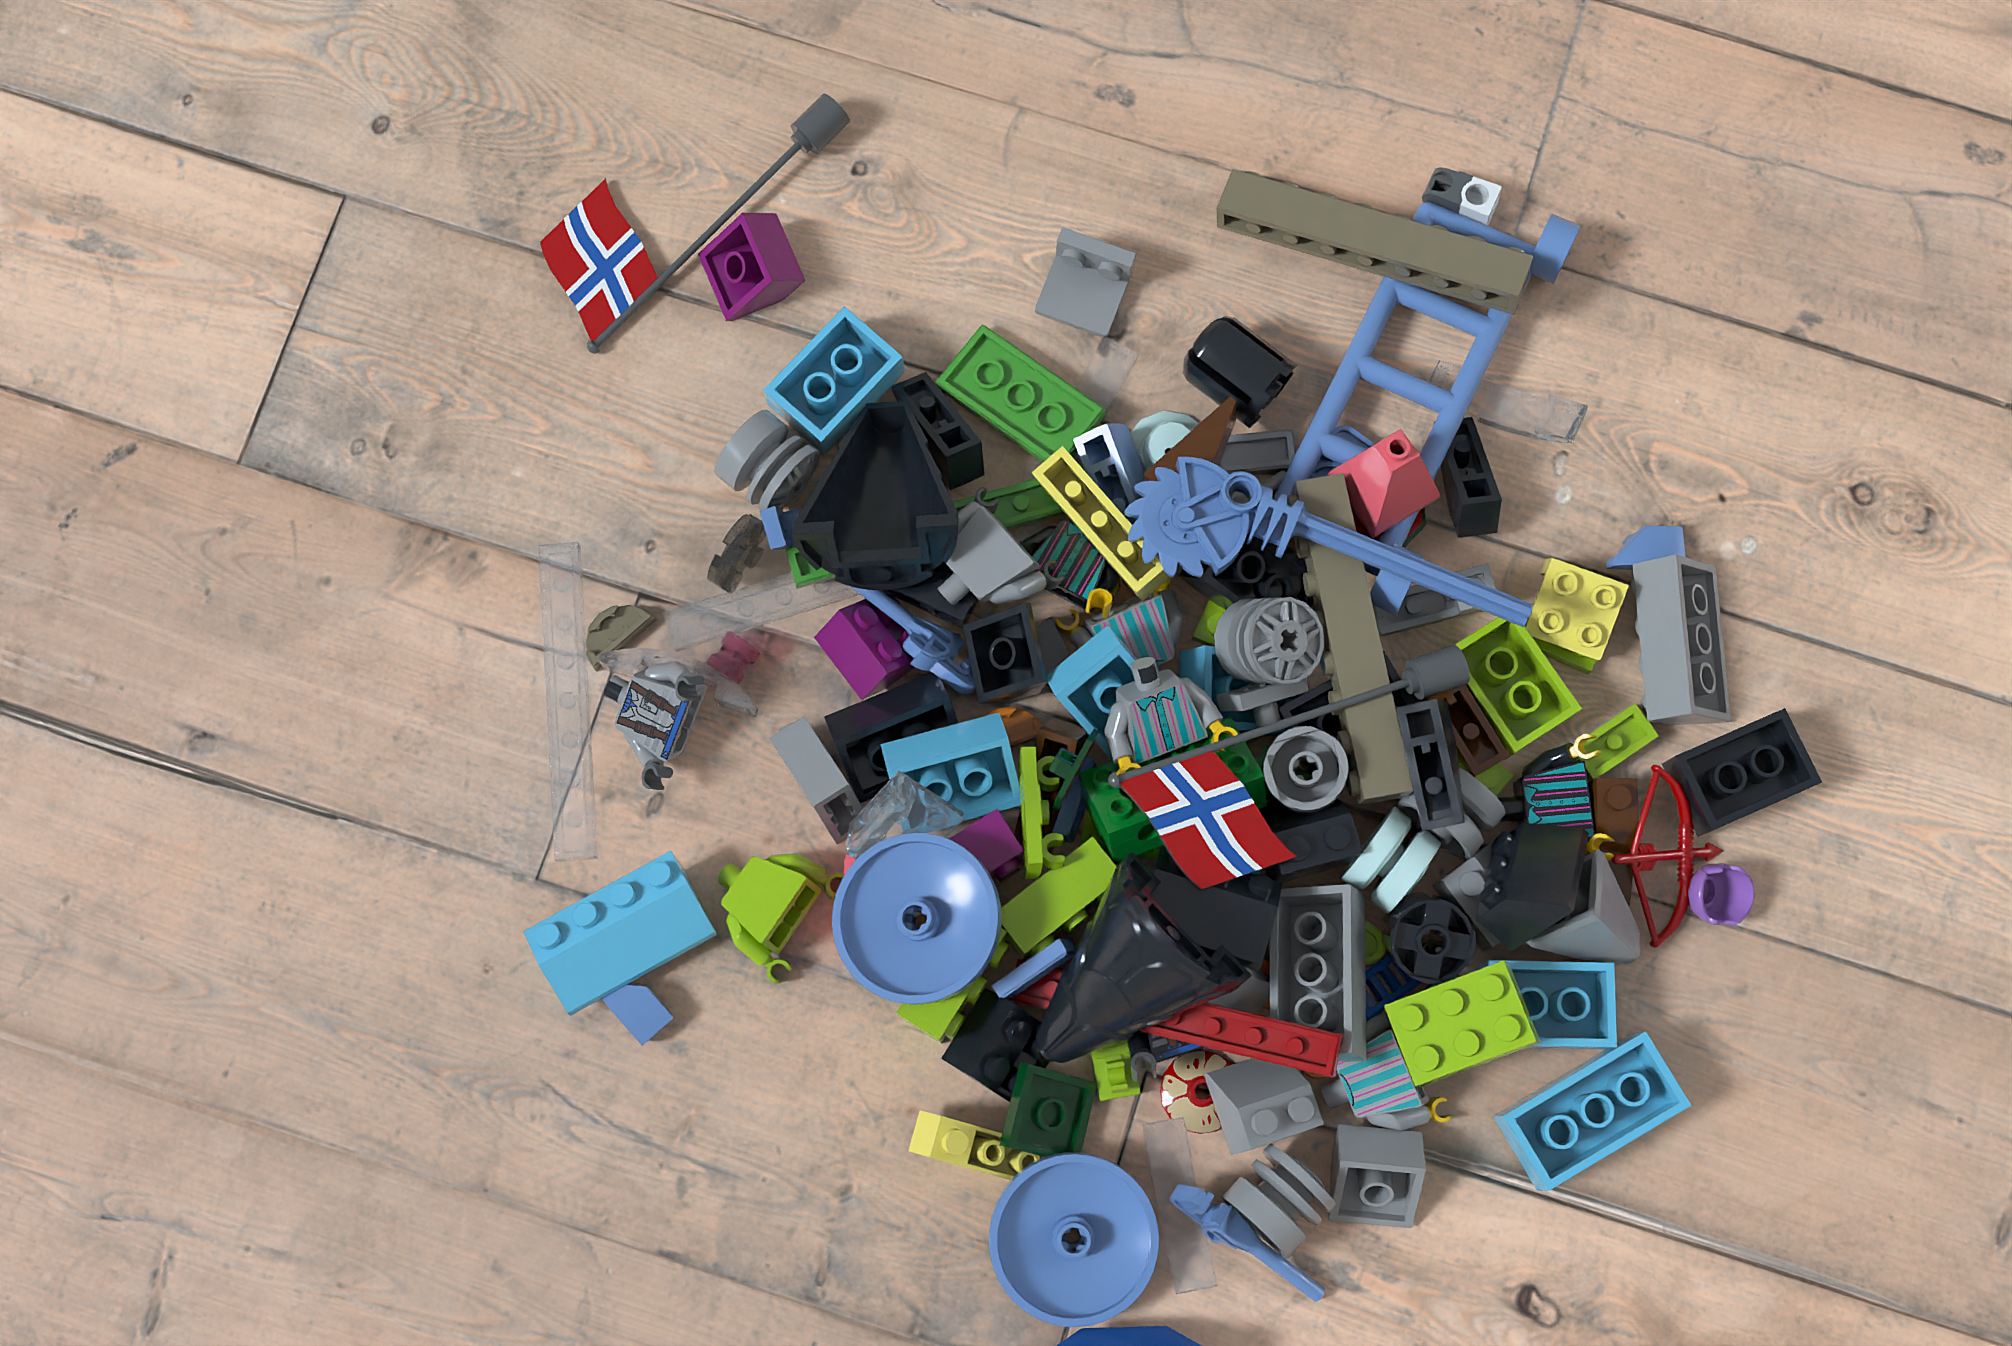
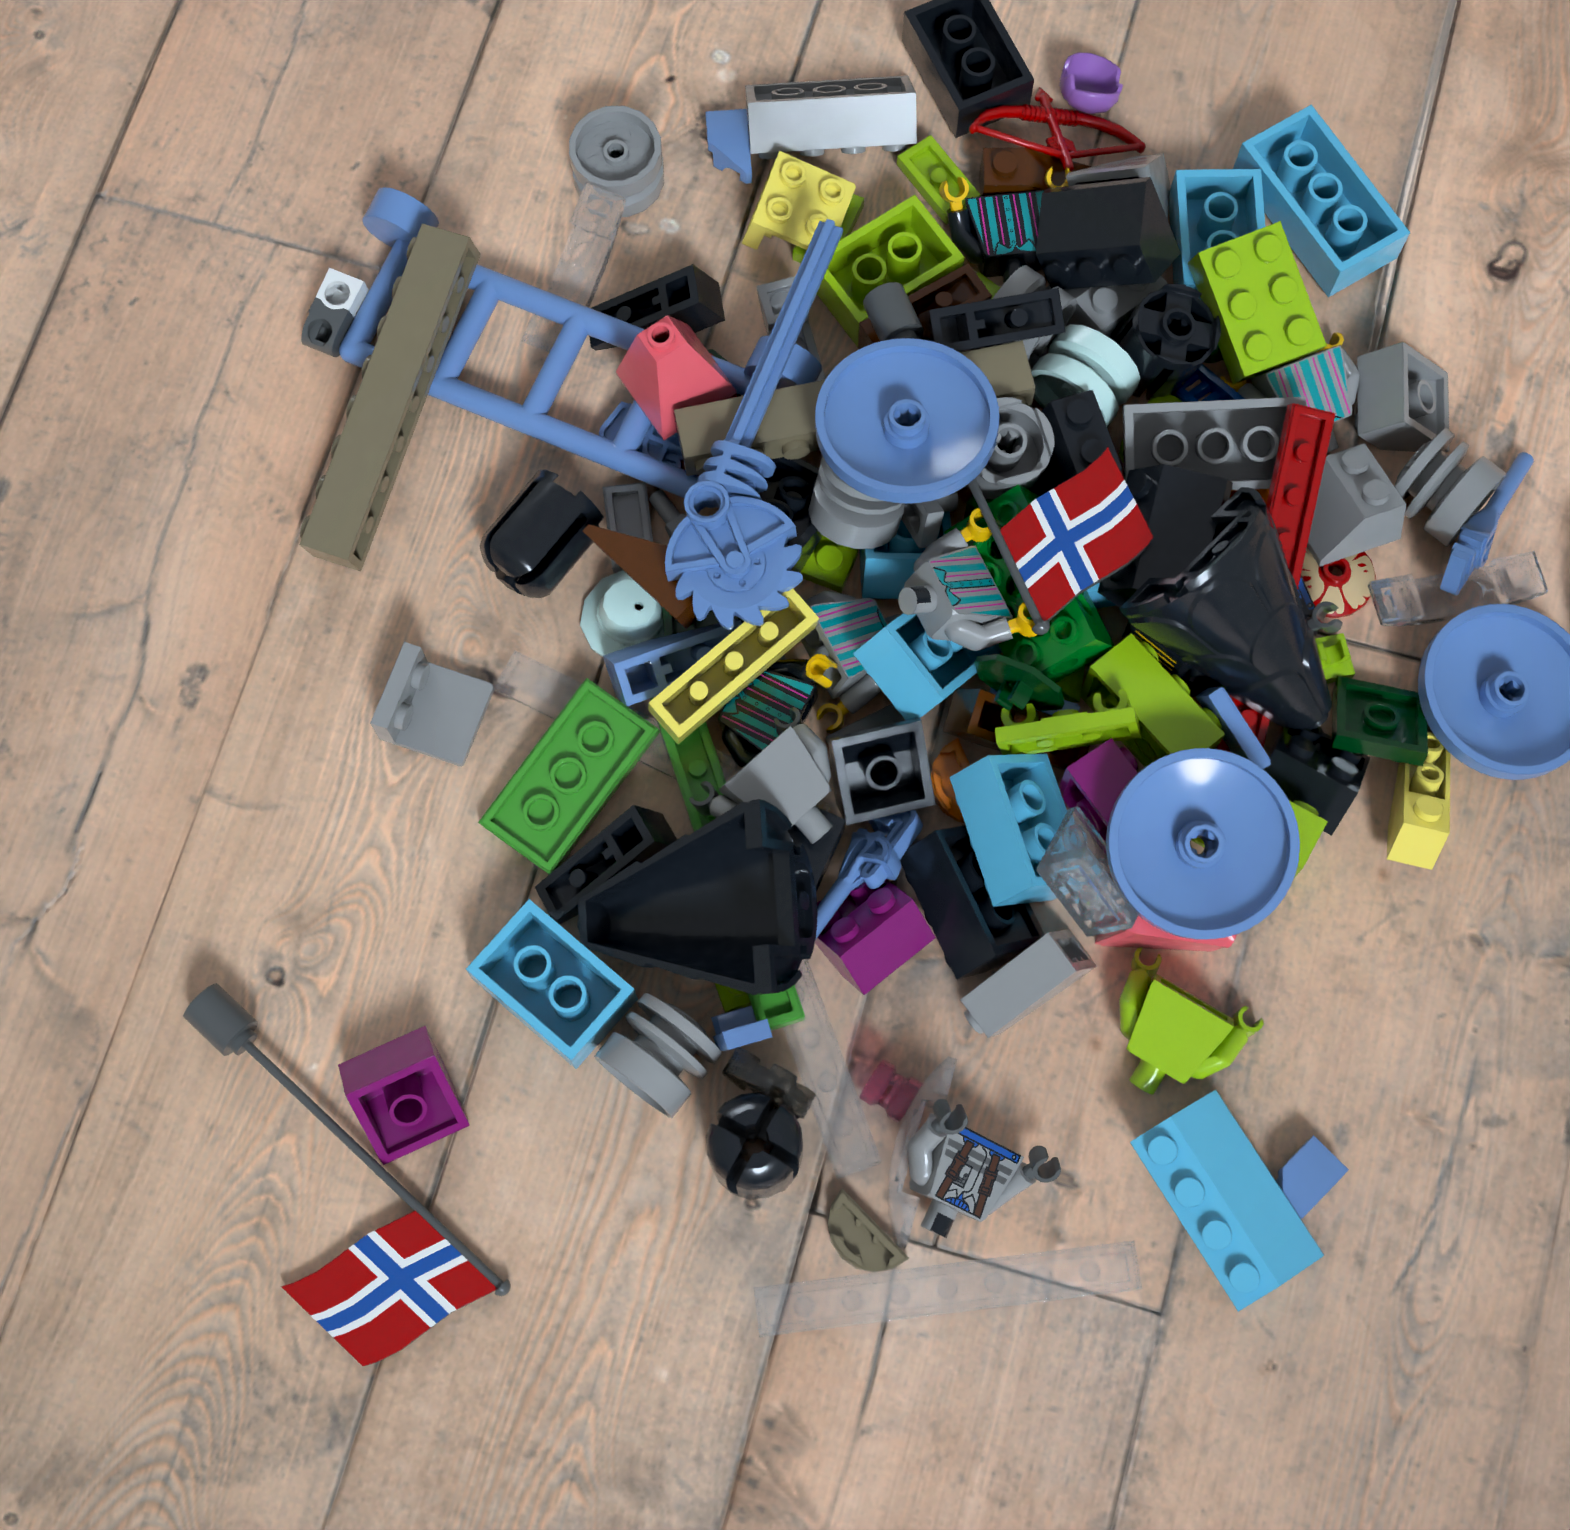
camera: 90 degrees left, 5 degrees down
none -> light grey wheel [569,106,664,217]
none -> black cylinder [706,1092,803,1200]
none -> medium blue dish [815,338,999,504]

